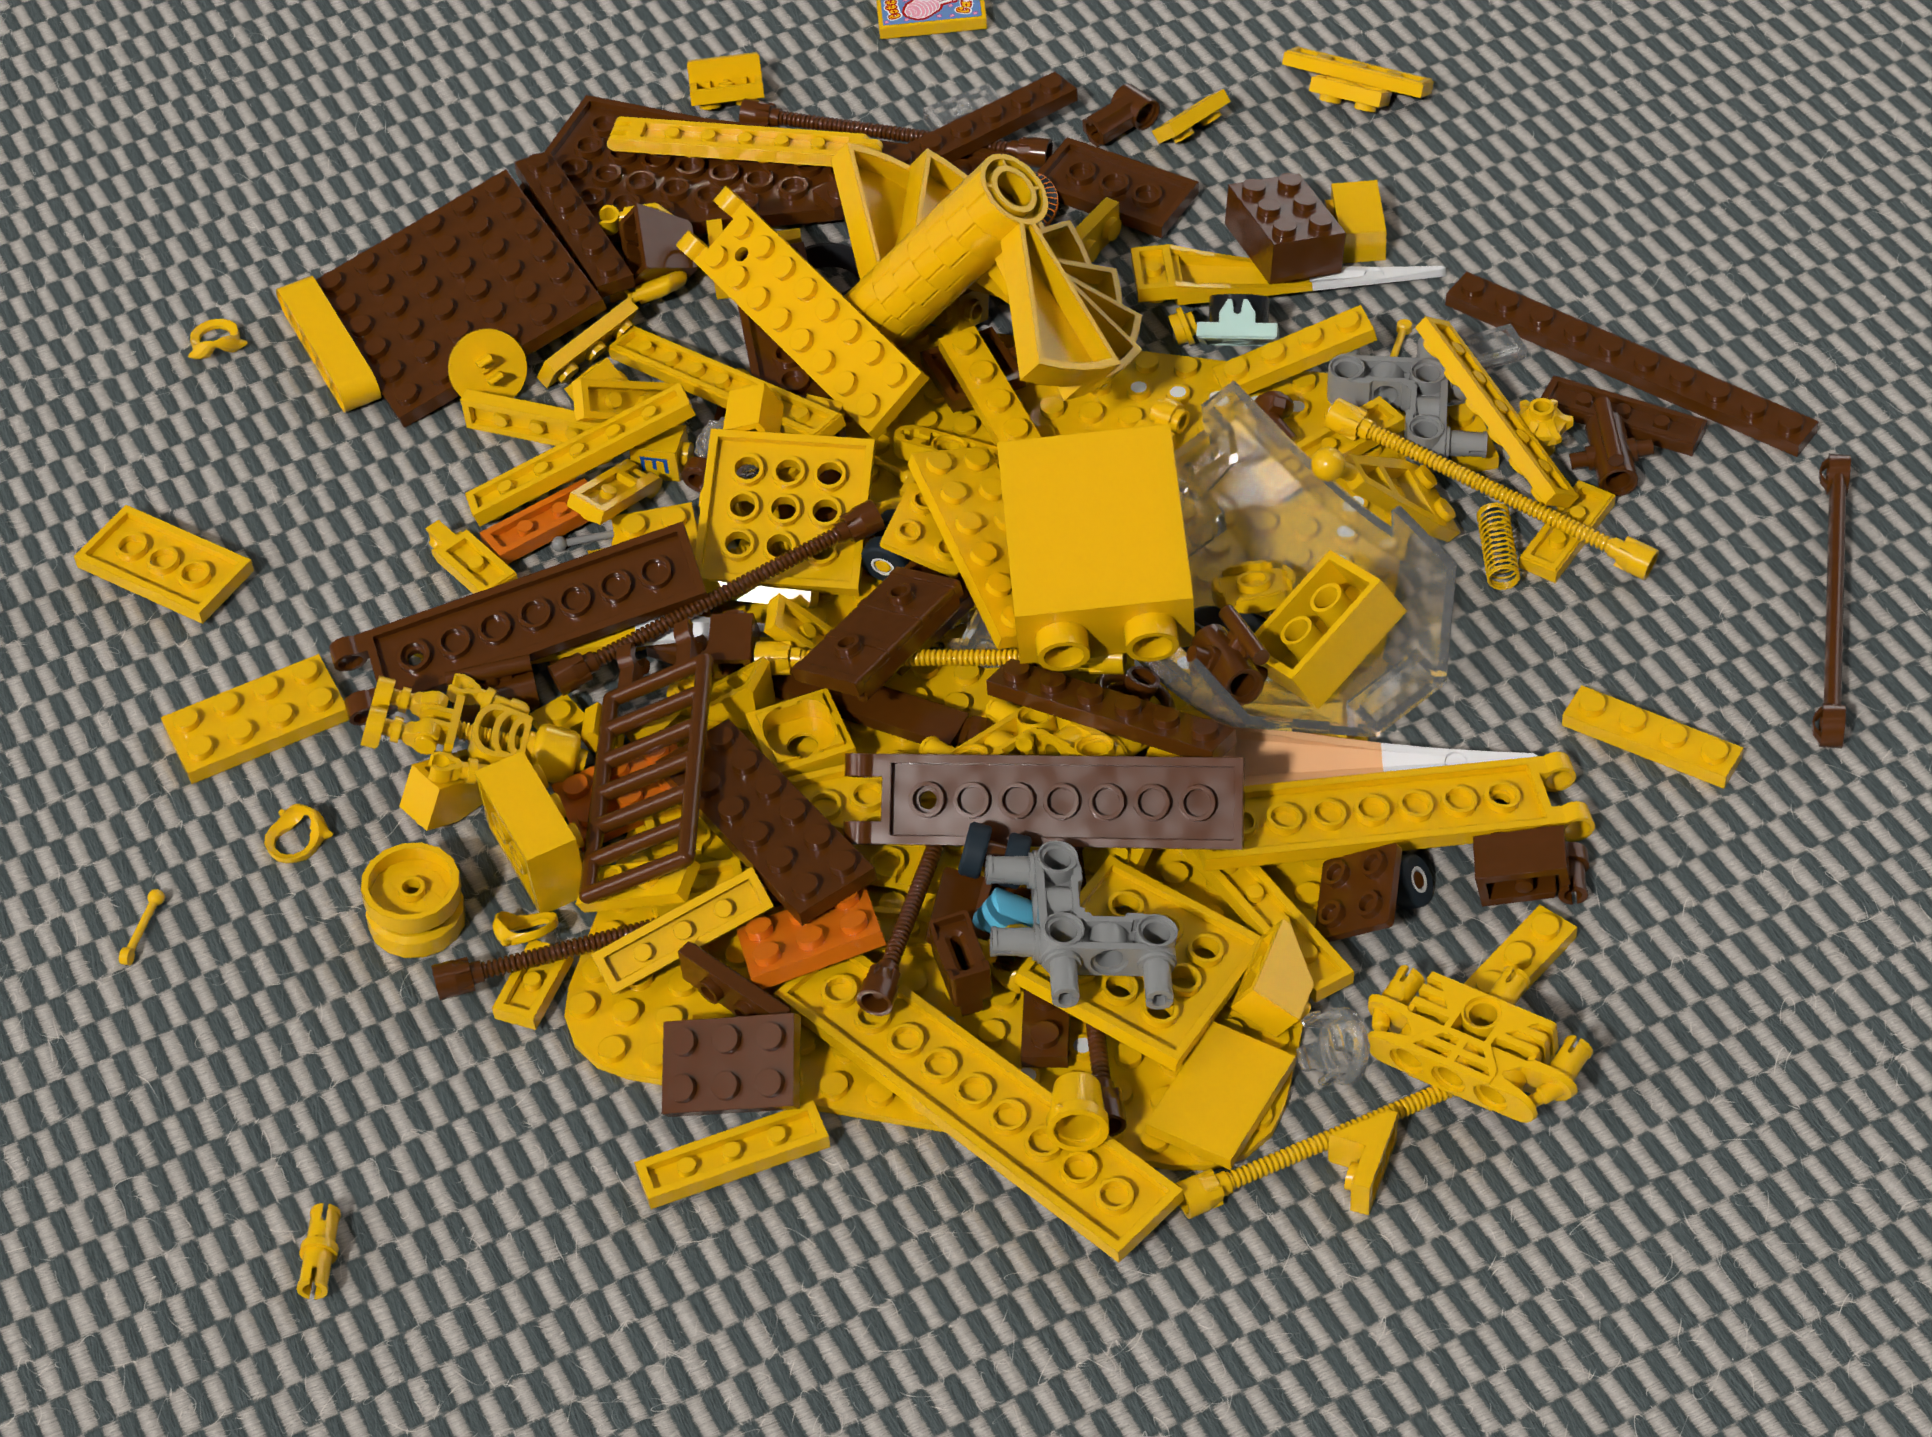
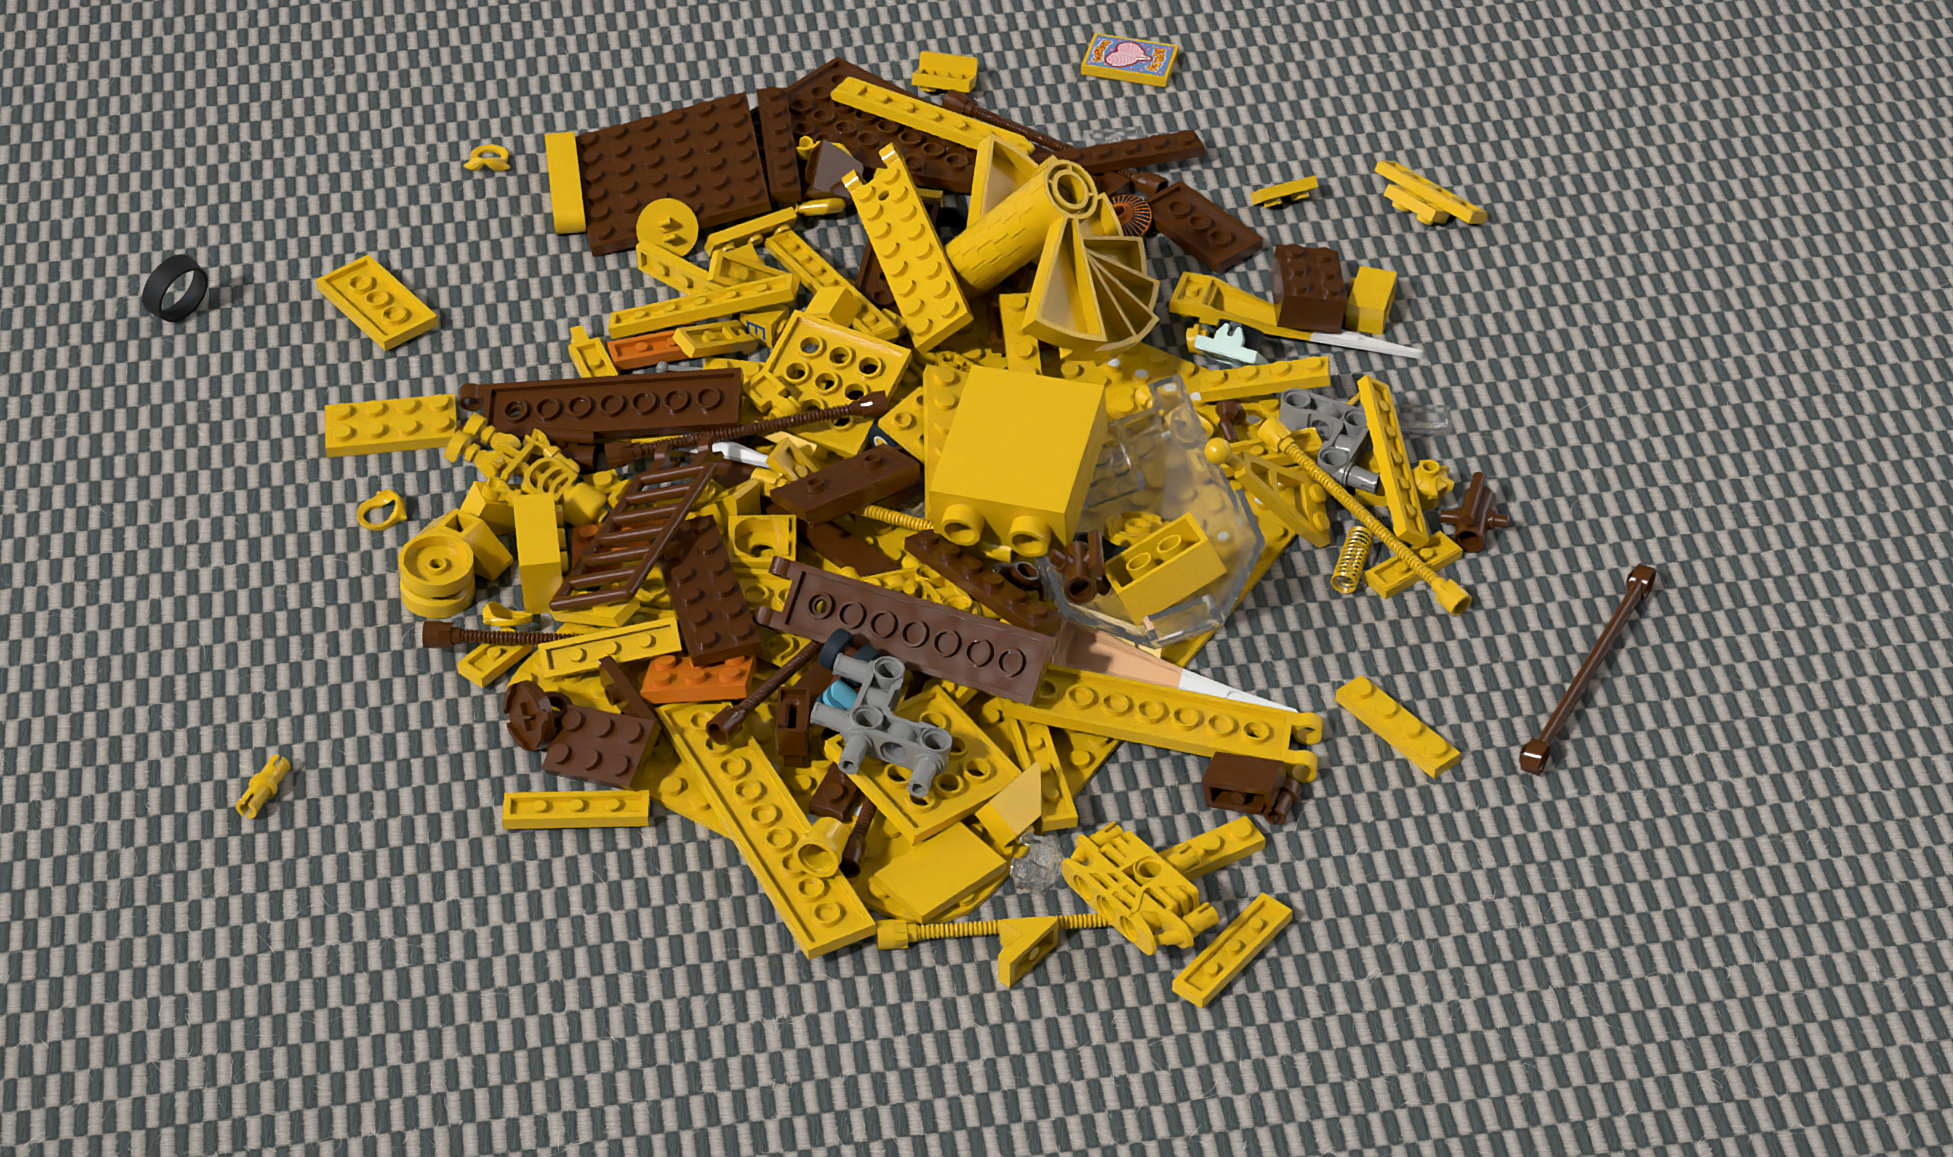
camera: 15 degrees right, 5 degrees down
yellow hinge [119,889,165,966] -> none
reddish brown brick [708,609,761,679] -> none
yellow plate [1075,197,1122,263] -> none
reddish brown piece [1082,83,1160,147] -> none
reddish brown plate [1315,843,1433,942] -> none
reddish brown plate [1445,272,1819,457] -> none
reddish brown tile [1541,375,1708,456] -> none
none -> yellow slope [415,508,513,581]
none -> reddish brown tile [503,680,573,751]
none -> yellow plate [743,368,802,420]
none -> yellow plate [1172,892,1293,1009]

